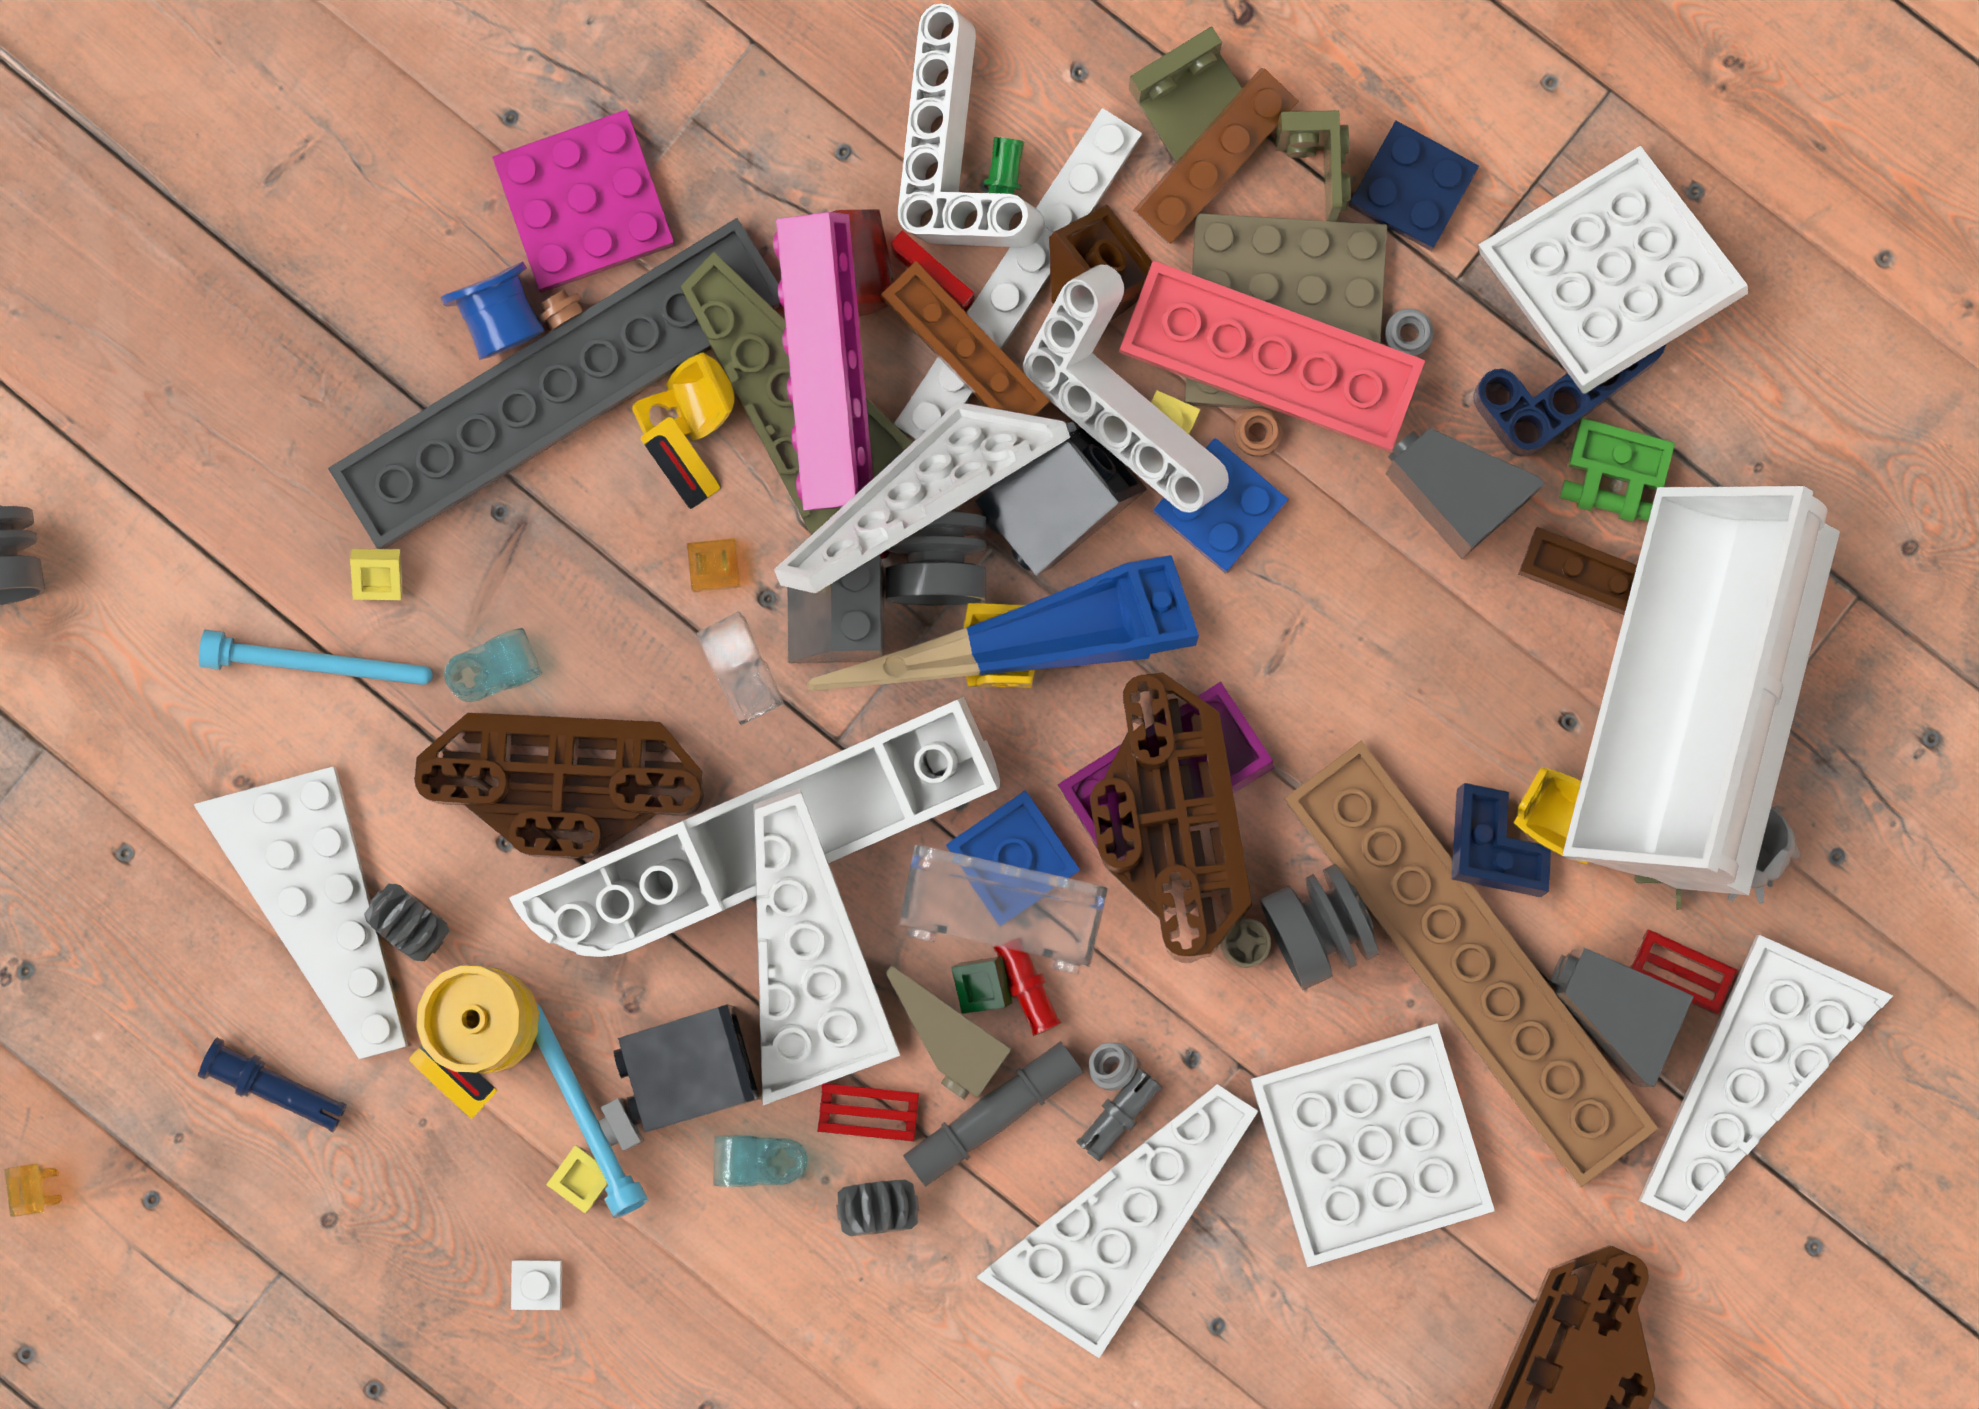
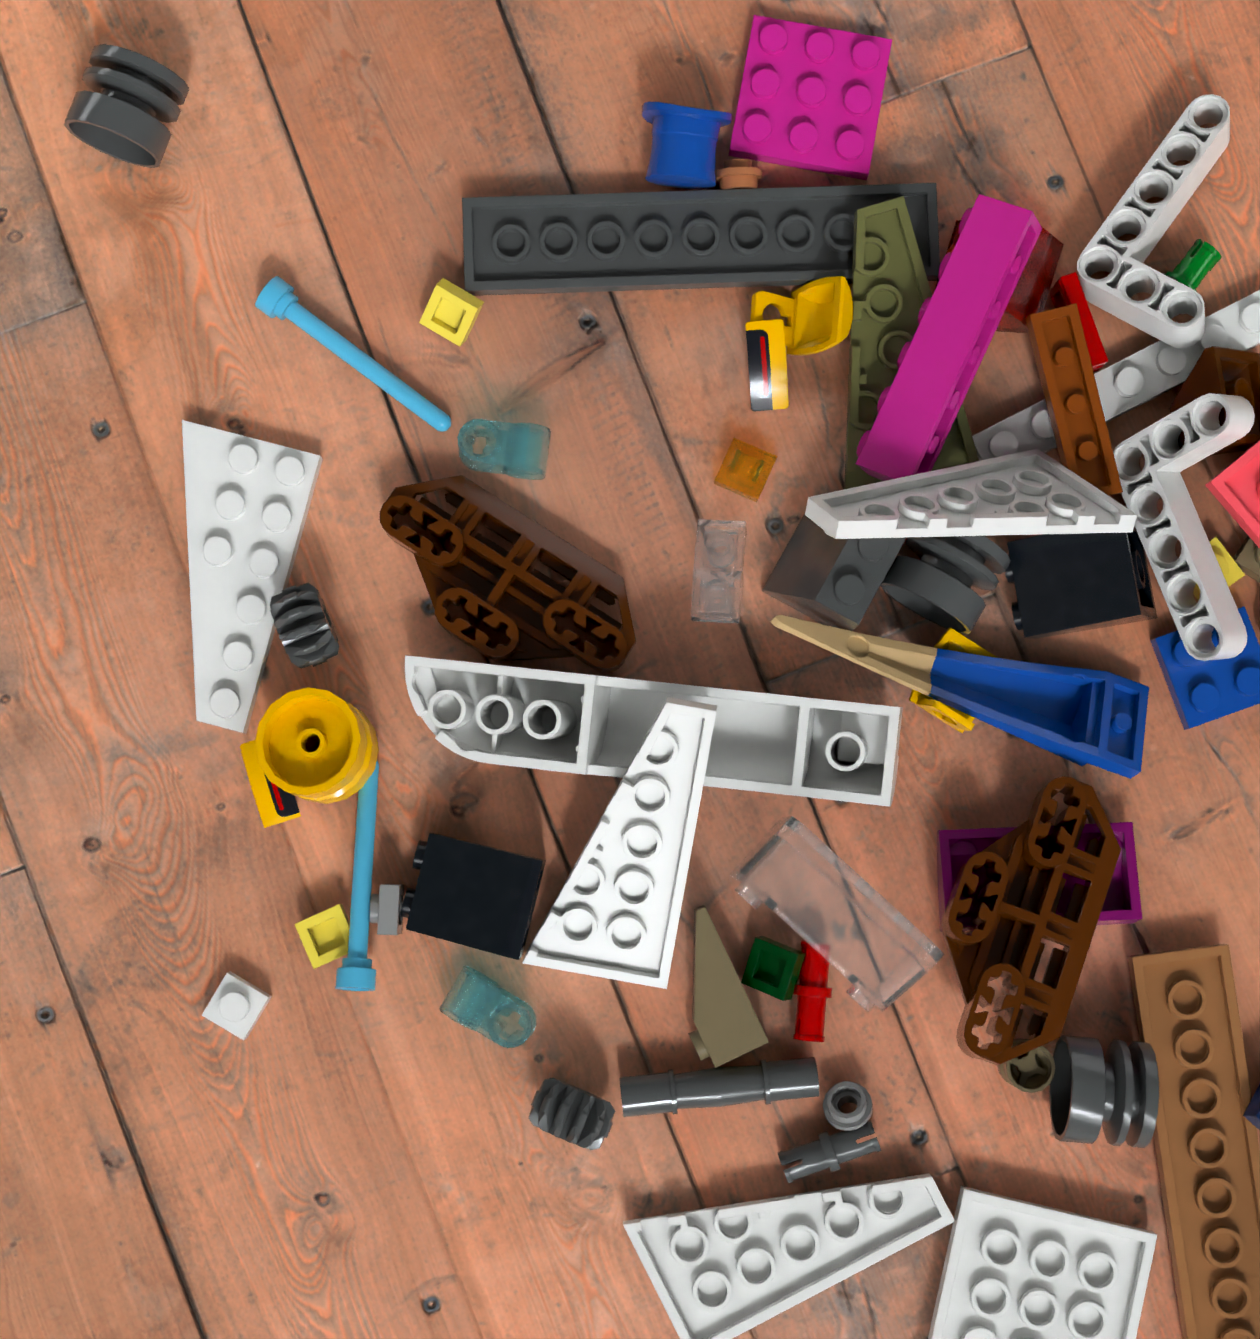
camera: 20 degrees right, 0 degrees up
dark blue pin [198,1037,347,1133] -> none
red tile [817,1083,919,1142] -> none
blue plate [946,790,1080,925] -> none

